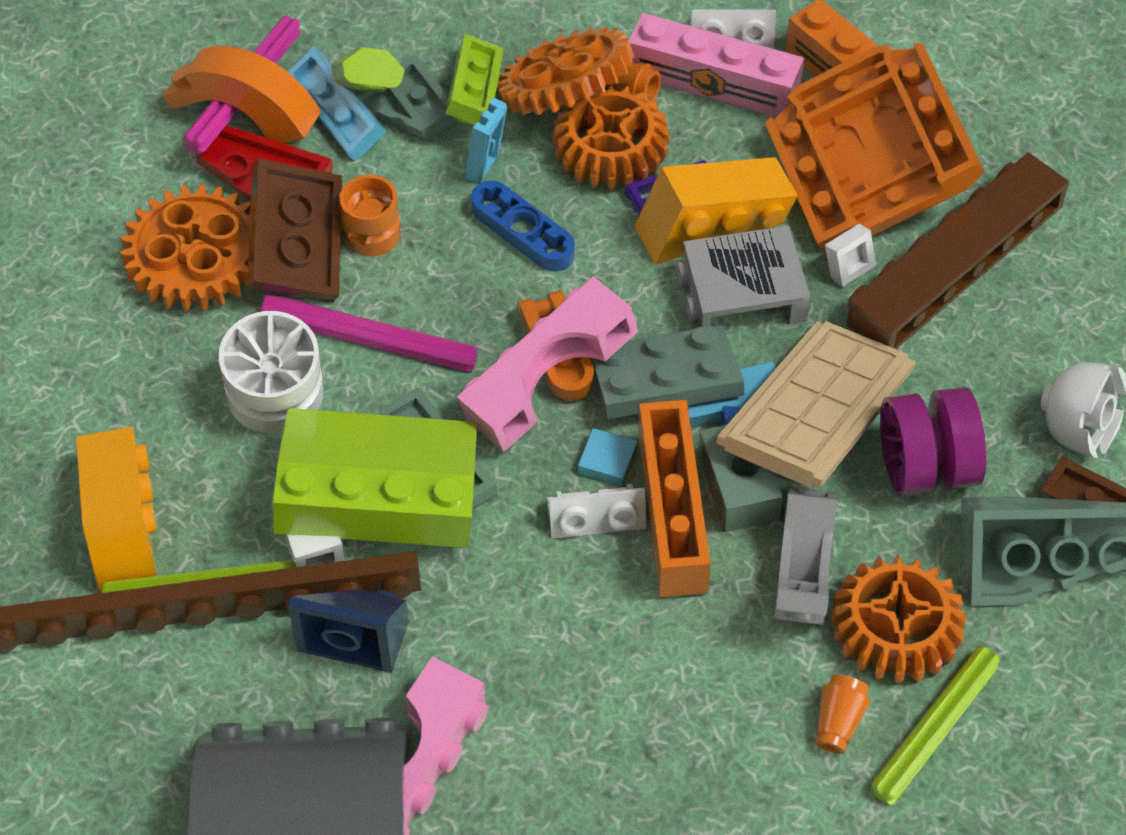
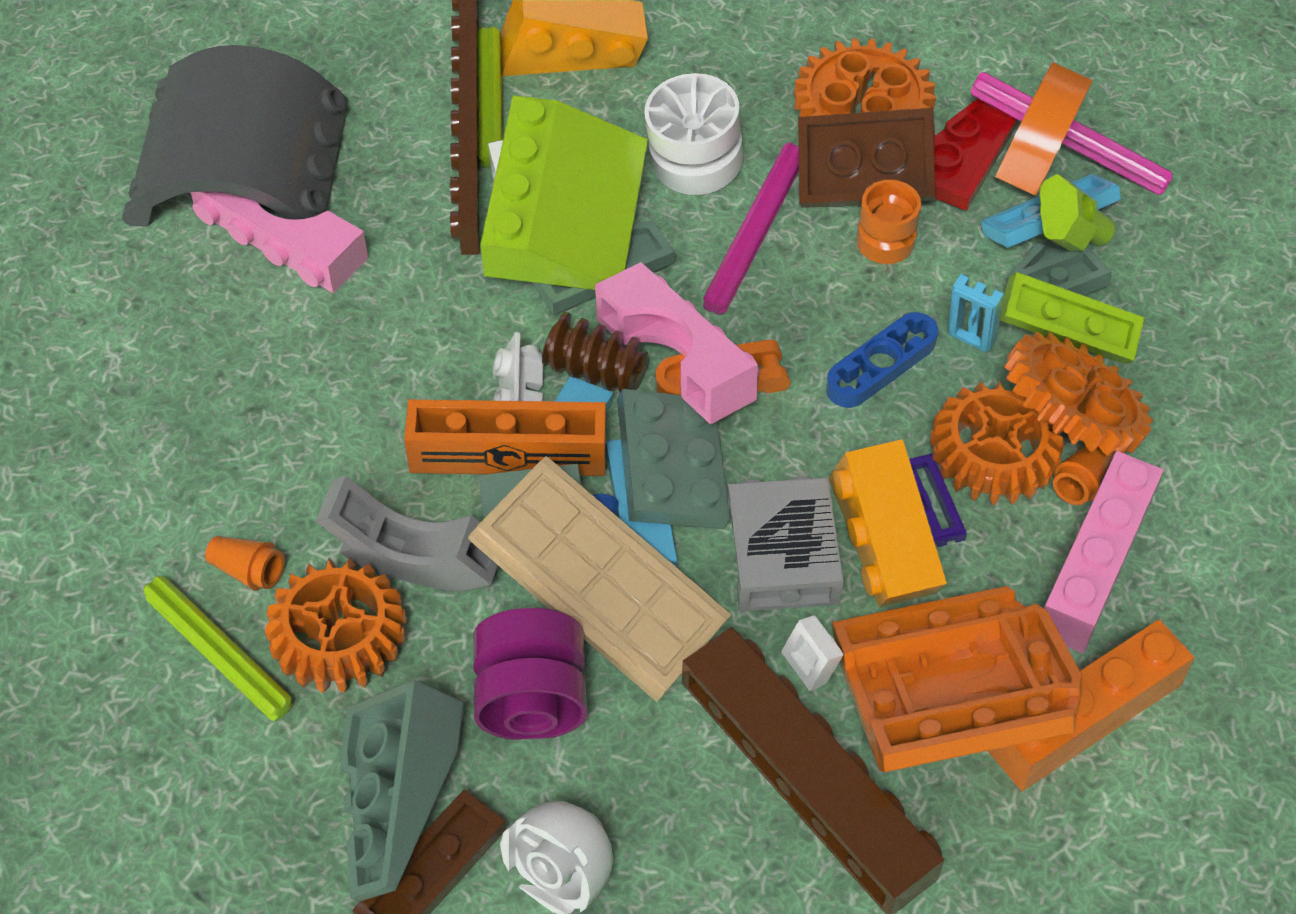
camera: 95 degrees right, 0 degrees up
dark blue slope [288,589,409,673] -> none
white hinge [690,10,776,49] -> none
none -> reddish brown piece [542,312,649,393]

